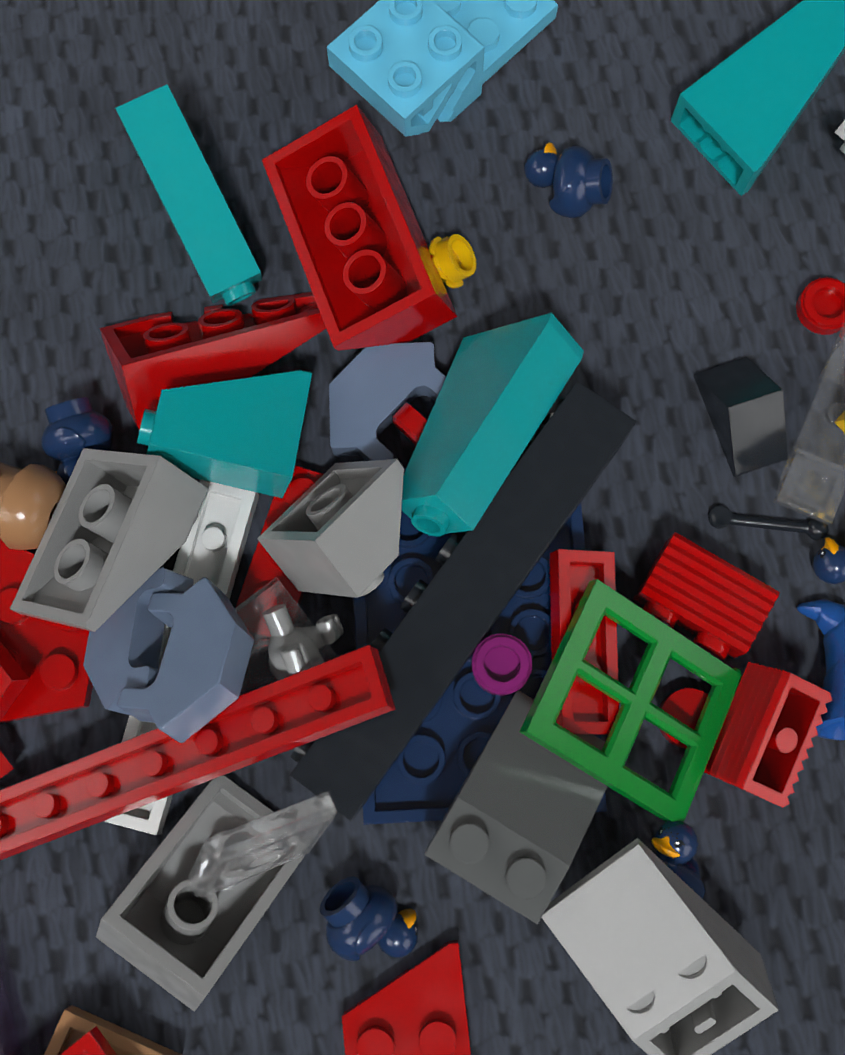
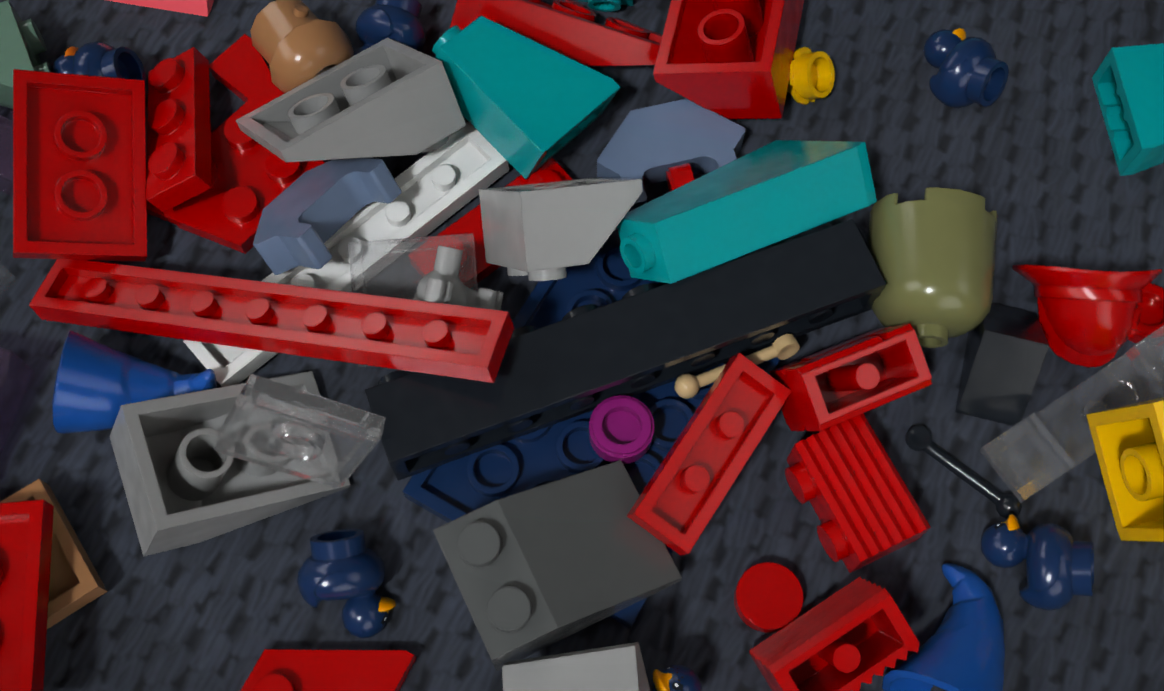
camera: 30 degrees right, 10 degrees down
sand blue piece [117,577,254,743] -> none
green window [519,579,742,822] -> none
none -> blue hat [52,330,217,434]
none -> tan hinge [674,334,800,399]
none -> red brick [770,323,932,431]
none -> olive cylinder [869,187,998,348]
none -> red piece [1012,264,1162,368]

